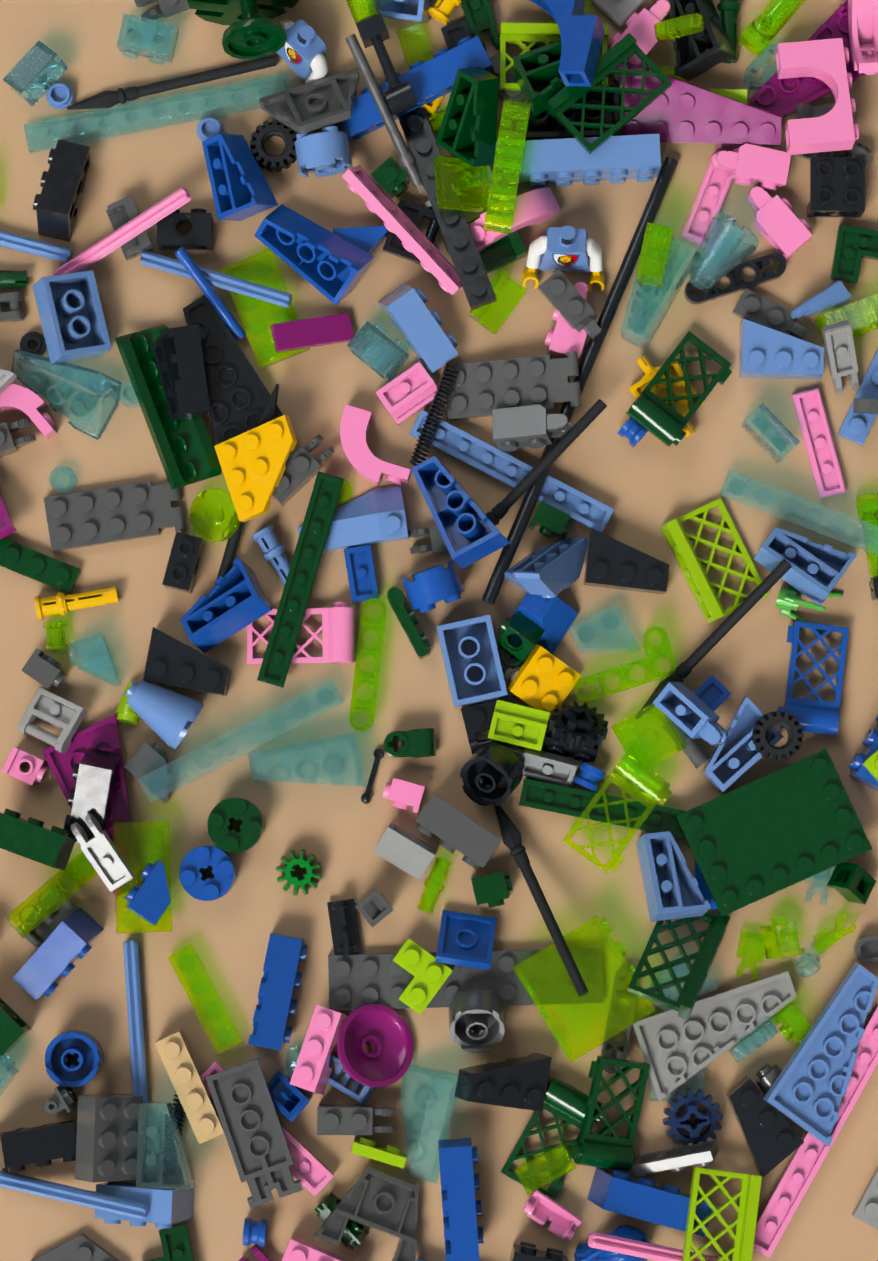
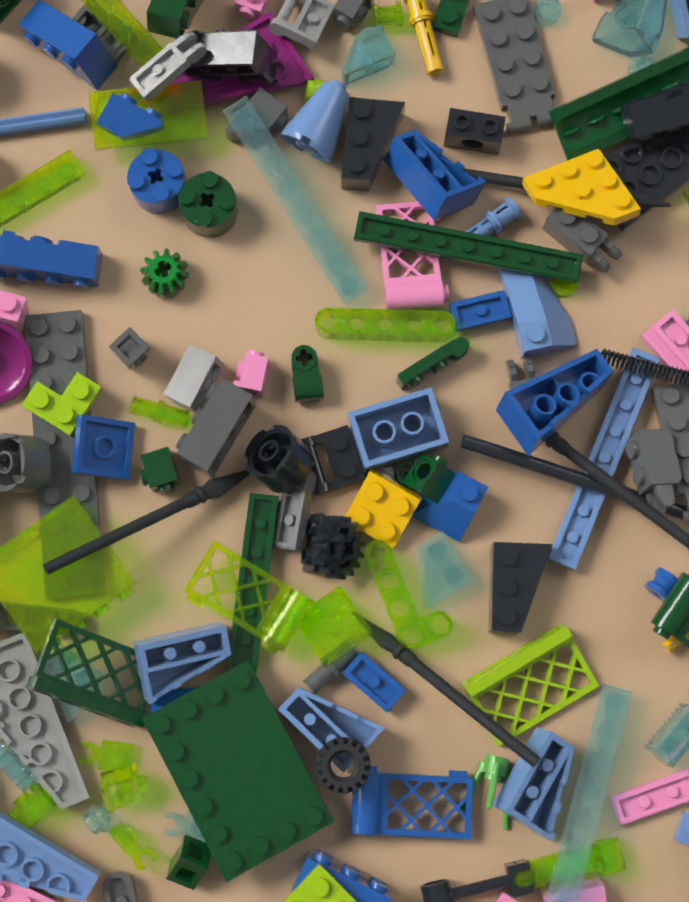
camera: 90 degrees right, 5 degrees down
clear neon green tile [189,488,240,542] -> none
clear light blue wedge [248,733,366,787] -> none
black hinge [327,899,362,956] -> none
bright pink arch [340,405,411,485] -> none
black hinge [361,748,384,804] -> none
blue brick [402,560,464,613] -> none
lime plate [488,700,550,751] -> none
medium blue wedge [504,537,588,598] -> none
dark green brick [528,501,572,539] -> none
blue wheel [573,762,606,793] -> none
medium blue hinge [653,682,728,745] -> none

